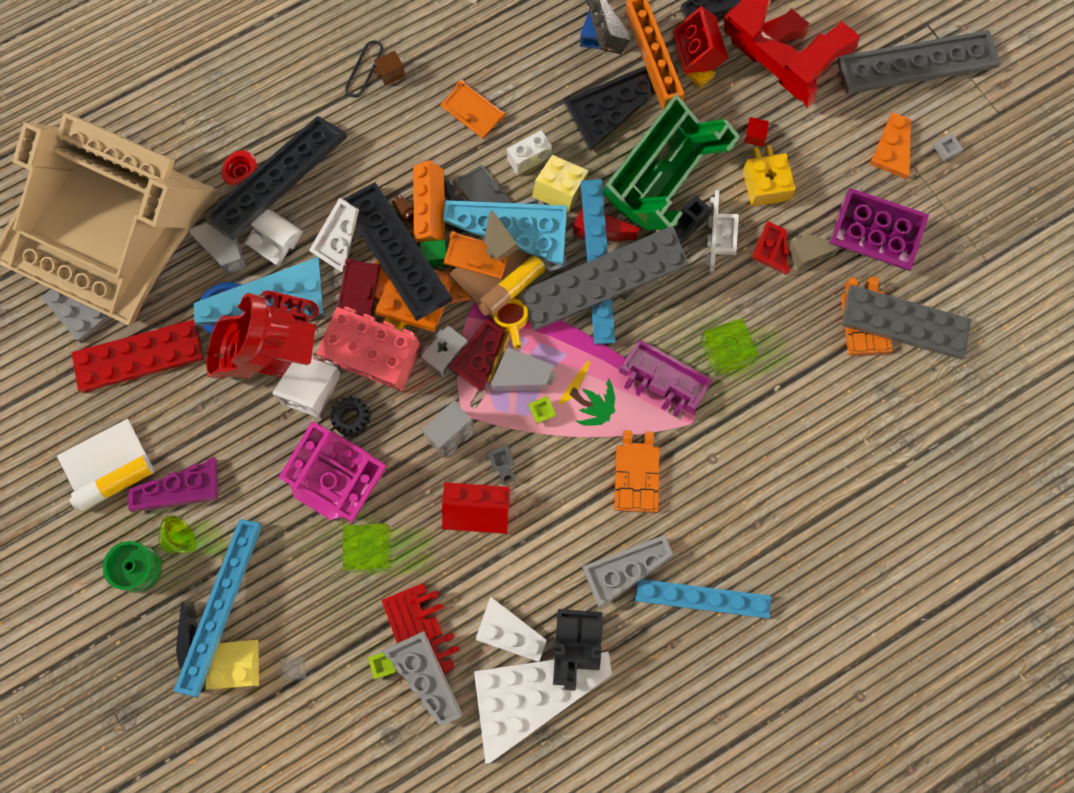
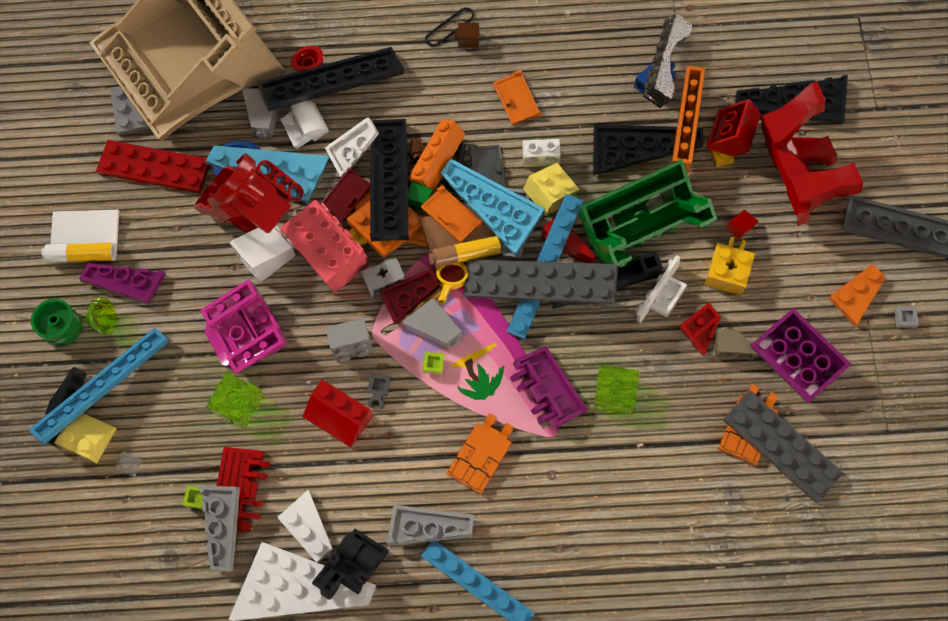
camera: 30 degrees right, 5 degrees down
black tyre [330,396,371,437] -> none
dark tan slope [484,210,520,262] -> none

